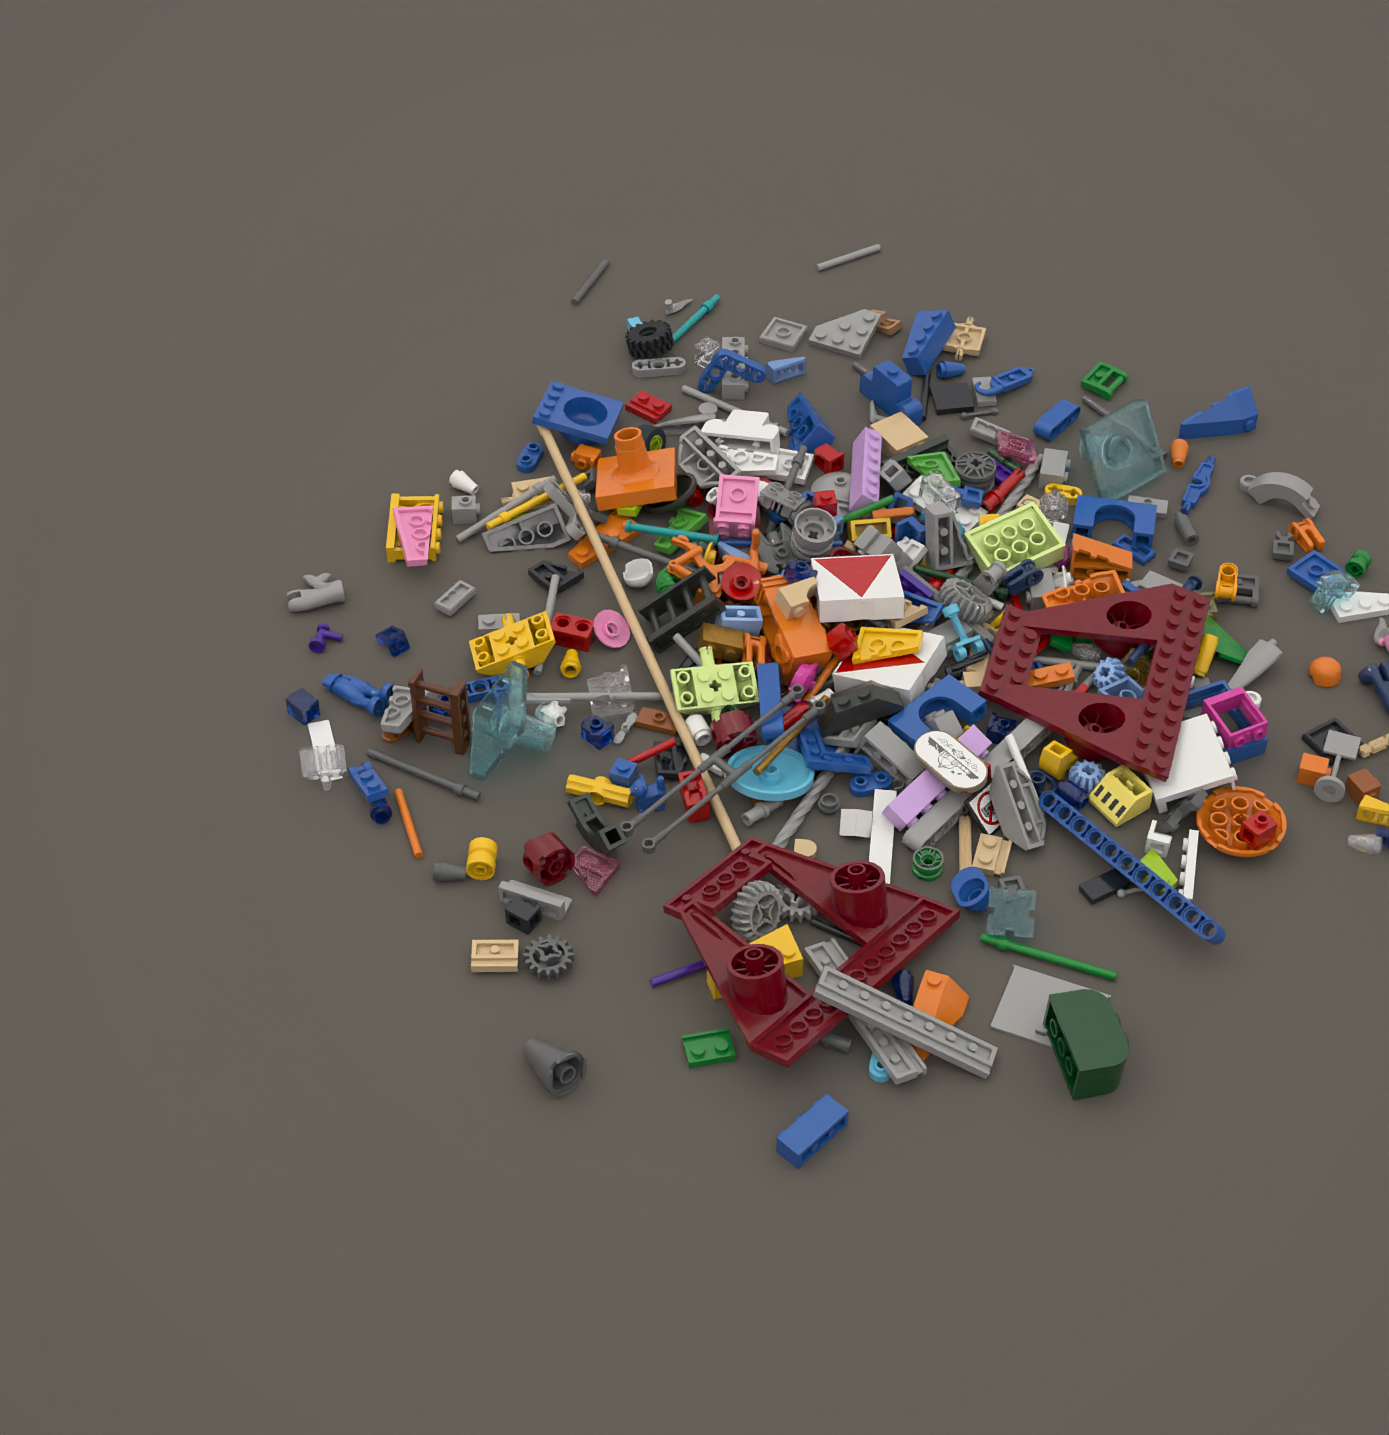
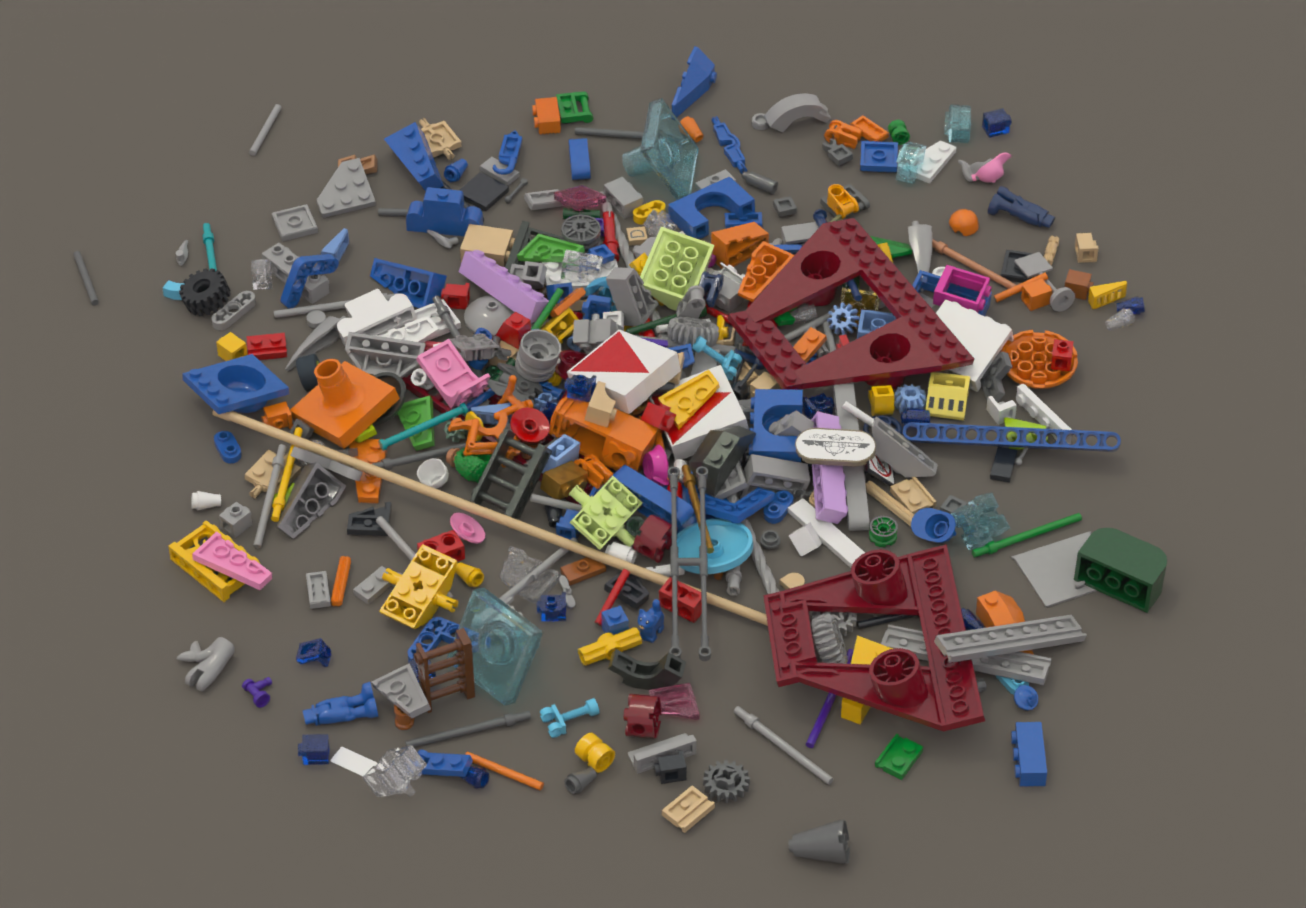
camera: 45 degrees left, 0 degrees up
none -> yellow brick [216,332,248,361]
none -> orange axle [331,556,351,607]
none -> orange brick [532,97,561,135]
none -> medium azure bar [540,698,600,738]
none -> light grey bar [734,706,834,785]
none -> orange plate [850,115,889,142]
none -> nougat bar [932,239,1016,289]
none -> orange bar [994,272,1048,302]
none -> blue hat [1014,685,1038,710]

